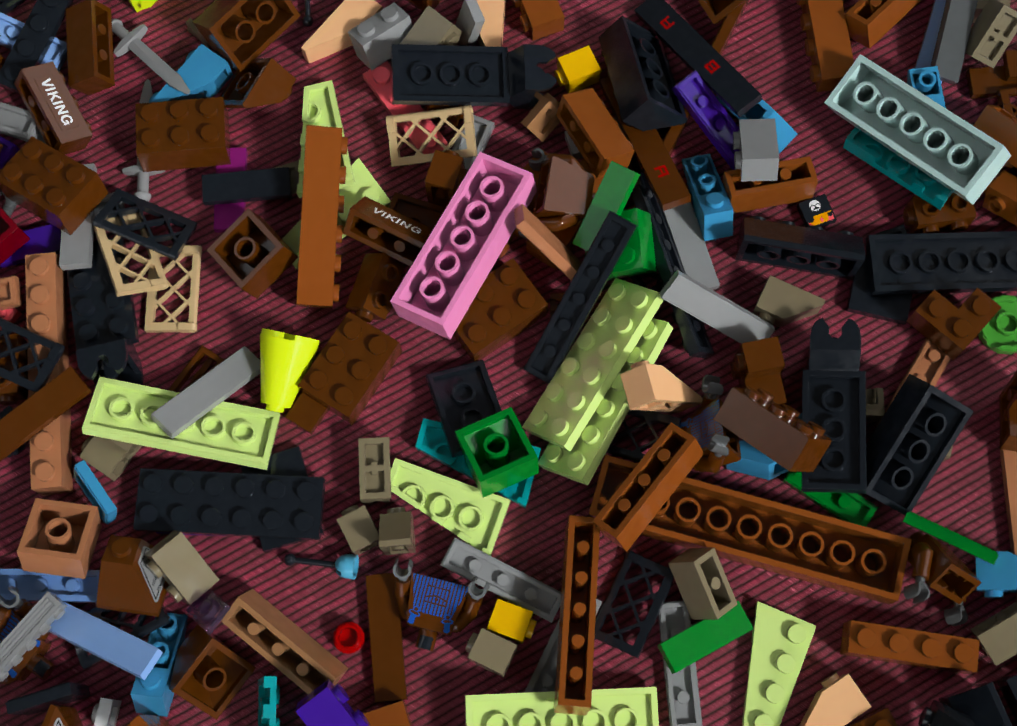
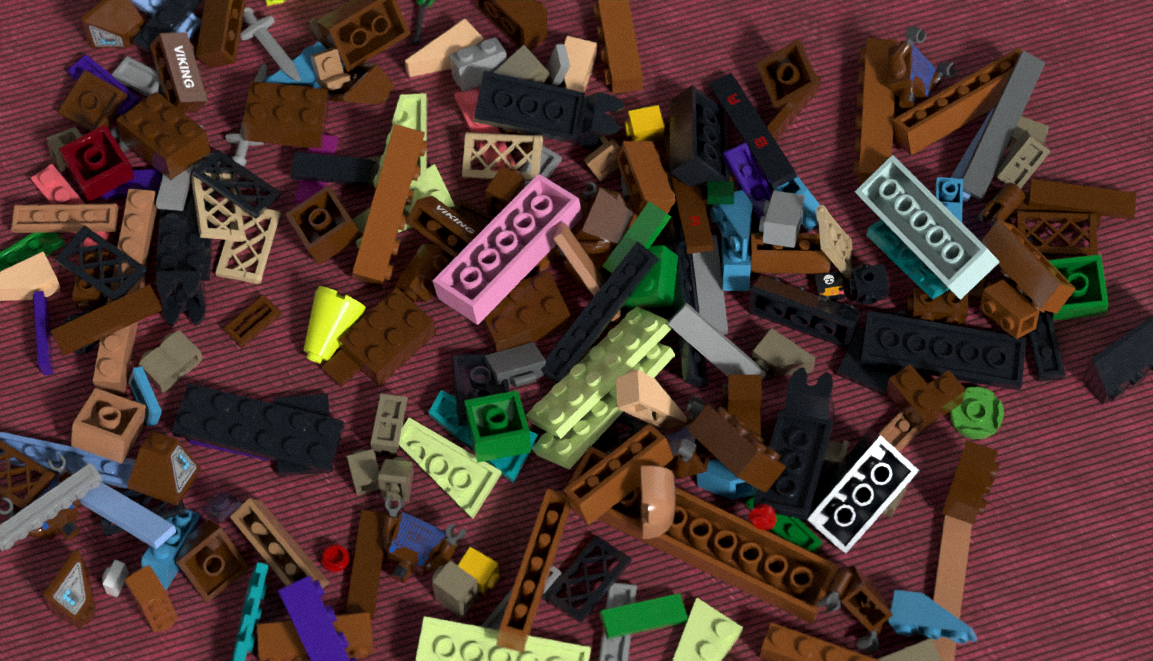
camera: 10 degrees right, 10 degrees down
black tile [5,682,91,716] -> none
yellowish green plate [82,376,280,470] -> none
dark tan brick [144,530,219,605] -> none
light grey tile [151,346,260,439] -> none
hinge [284,553,359,580] -> none
light grey tile [440,537,561,623] -> none
dark tan brick [668,547,737,620] -> none
green tile [903,511,999,565] -> none
none -> medium nougat bracket [310,48,350,90]
none -> dark grey piece [485,342,546,387]
none -> nougat brick [641,466,676,539]
none -> dark green tile [707,181,734,204]
none -> dark azure slope [710,190,753,261]
none -> red plate [748,504,776,530]
none -> tan window [816,205,853,279]
none -> black brick [847,264,889,305]
none -> reddish brown hinge [978,182,1025,226]

